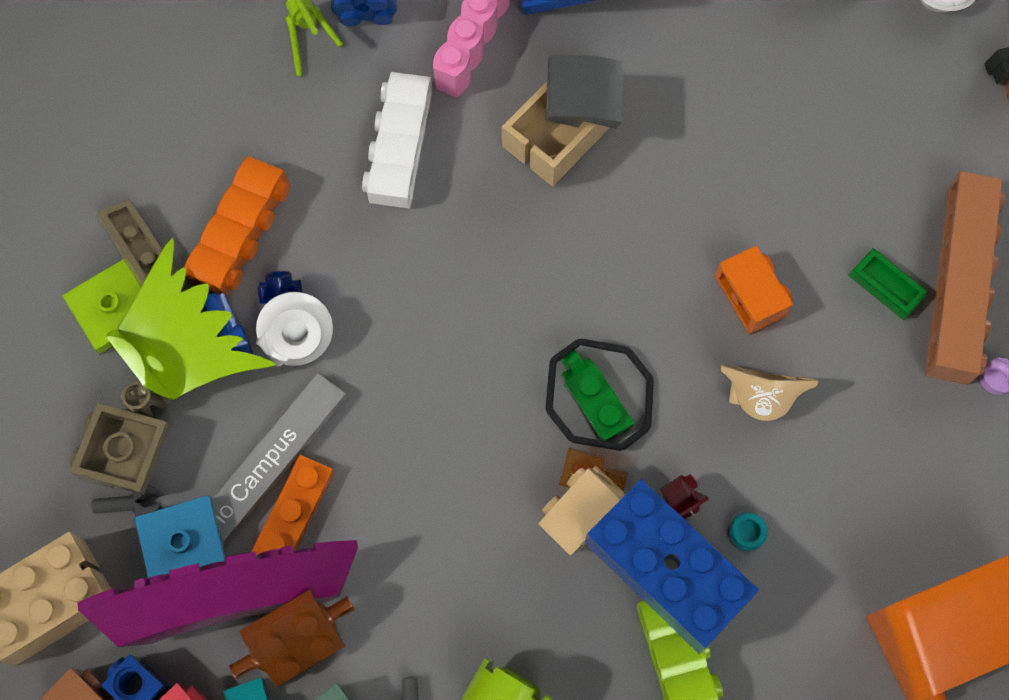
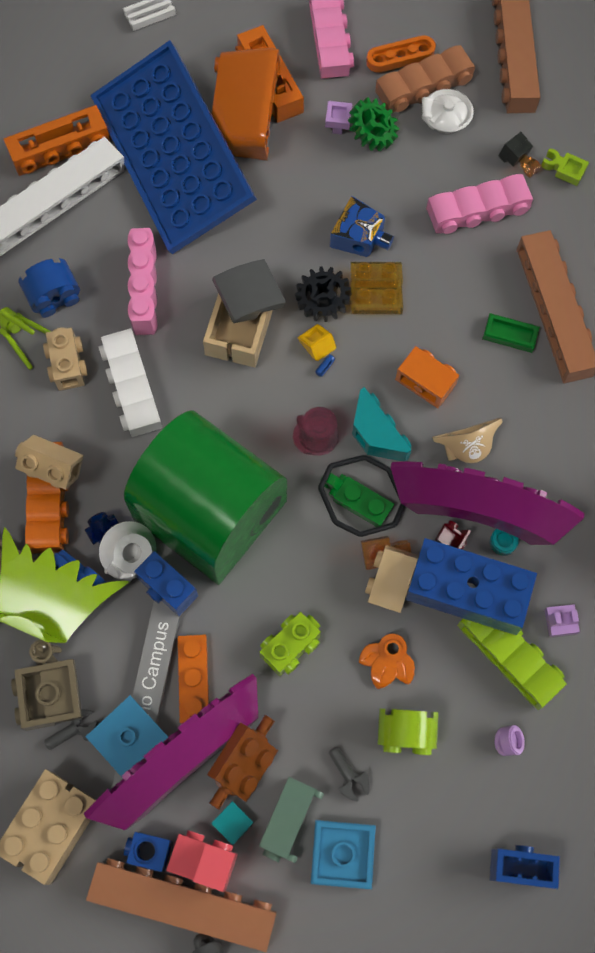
camera: 30 degrees left, 0 degrees up
none -> tan brick [15,435,84,490]
none -> tan brick [43,328,88,391]
none -> green brick [124,410,287,585]
none -> blue brick [134,551,198,616]
none -> lime brick [259,612,321,677]
none -> clear pink hat [293,407,339,456]
none -> black gear [295,266,352,322]
none -> yellow slope [297,324,336,361]
none -> blue piece [315,354,335,377]
none -> blue torso [330,196,394,257]
none -> clear yellow slope [350,262,403,314]
none -> teal slope [352,387,412,461]
none -> orange plate [359,633,415,689]
none -> magenta brick [390,461,585,545]
none -> bright pink brick [426,174,533,234]
none -> lavender tile [545,604,580,637]

